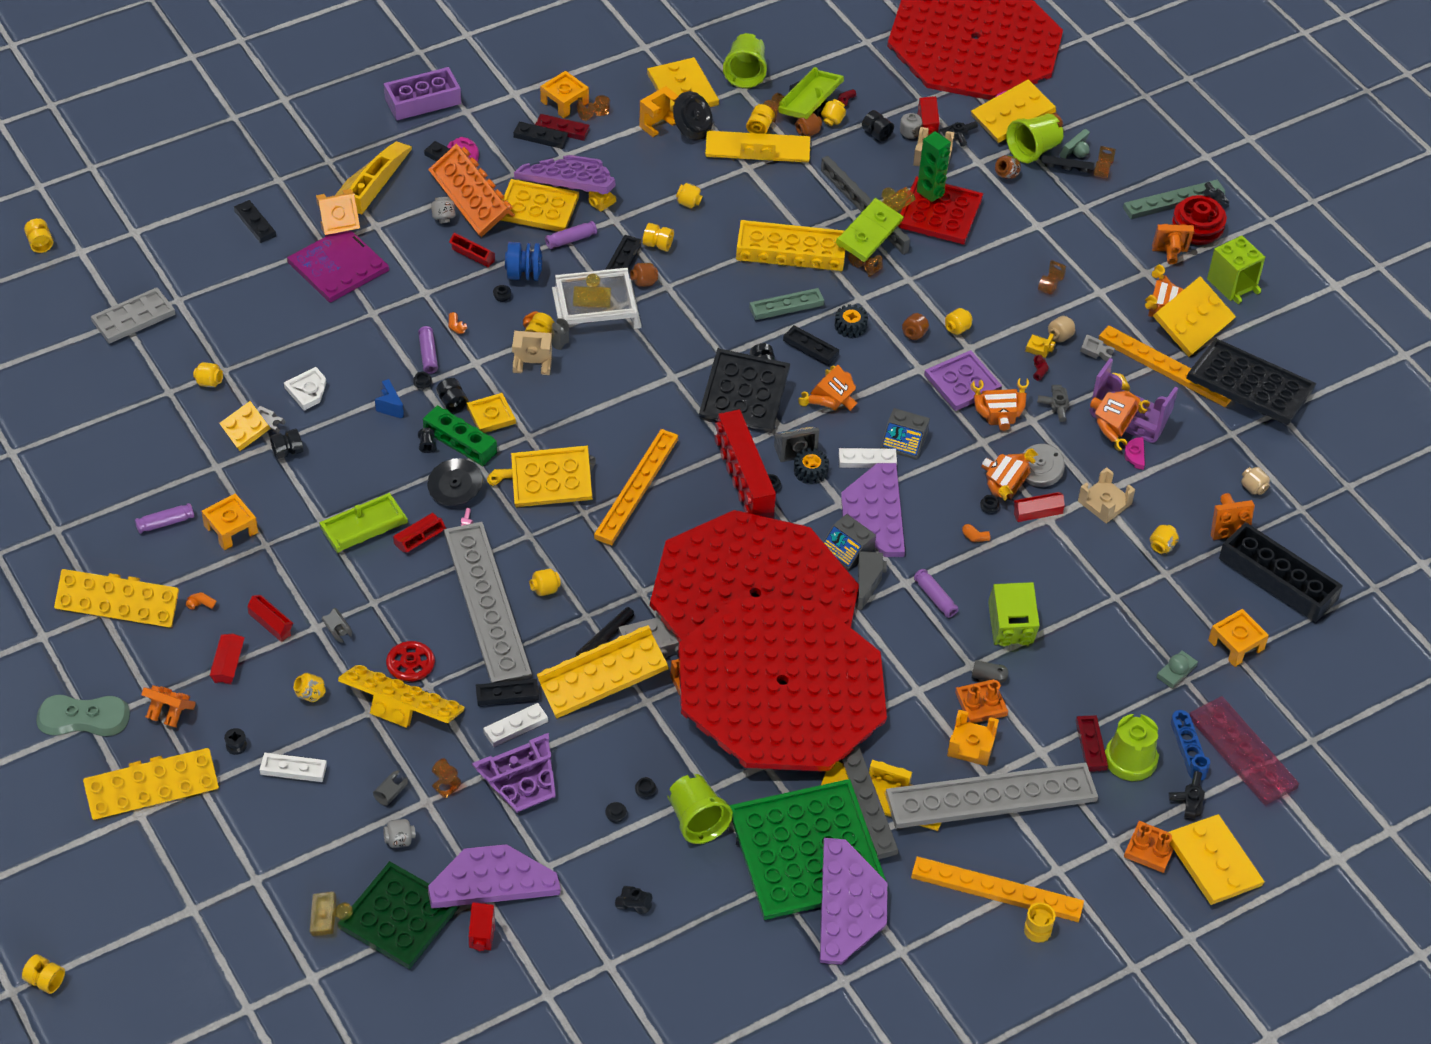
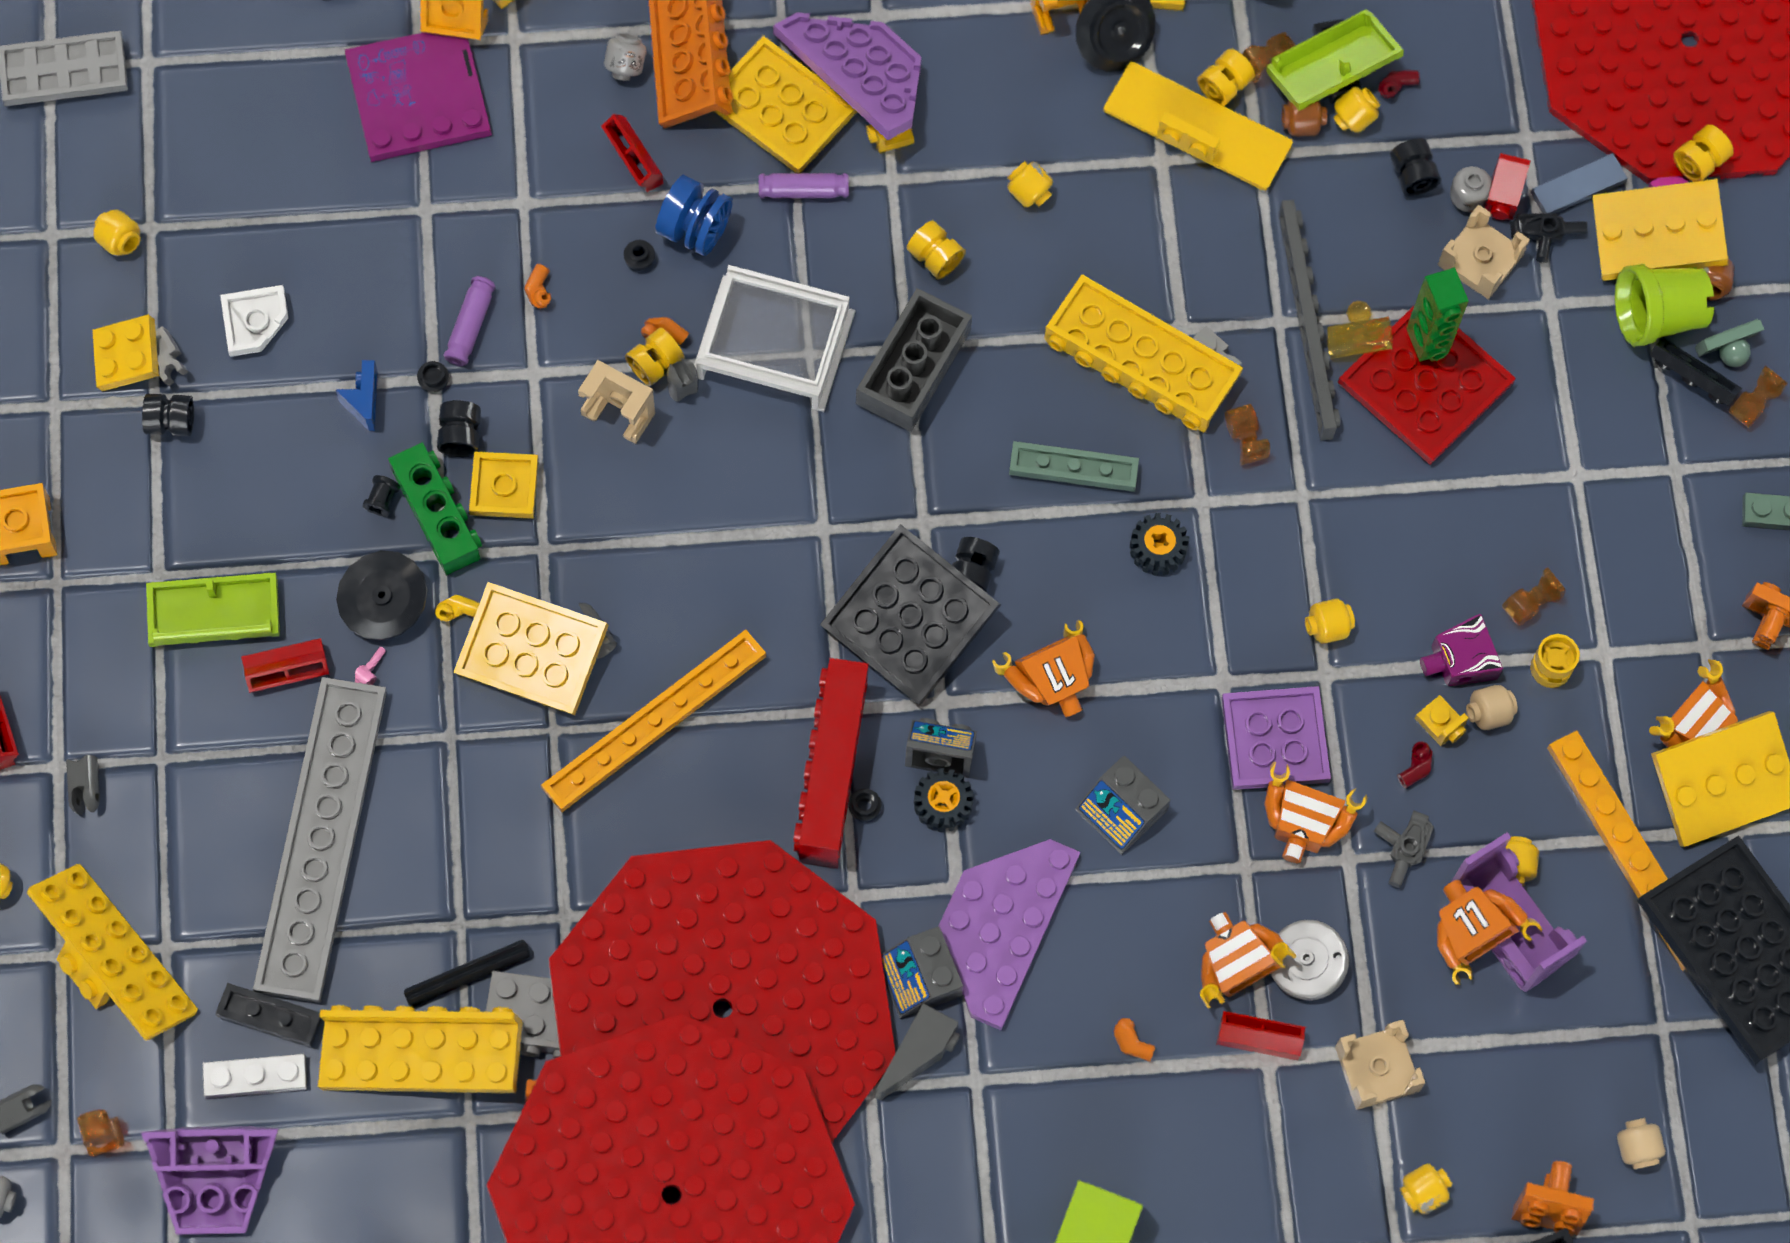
camera: 25 degrees right, 20 degrees up
red plate [386,641,435,682] -> none
yellow head [529,568,561,596] -> none
clear yellow plate [573,274,611,307] -> none
black plate [605,235,641,280] -> none
dark orange head [630,263,658,287] -> none
black plate [783,325,839,365] -> none
lime container [835,198,904,262] -> none
white plate [838,448,897,468] -> none
dark orange head [902,313,929,340] -> none
medium lavender axle [914,569,958,618] -> none
black plate [980,495,1000,513] -> none
dark orange head [995,155,1021,179] -> none
light grey plate [1079,335,1115,361] -> none
dark pink plate [1124,437,1145,470] -> none
none -> dark grey brick [856,288,972,432]
none -> magenta torso [1420,614,1503,686]
none -> yellow wheel [1530,634,1580,688]
none -> sand blue tile [1531,153,1628,213]
none -> yellow wheel [1674,125,1733,182]

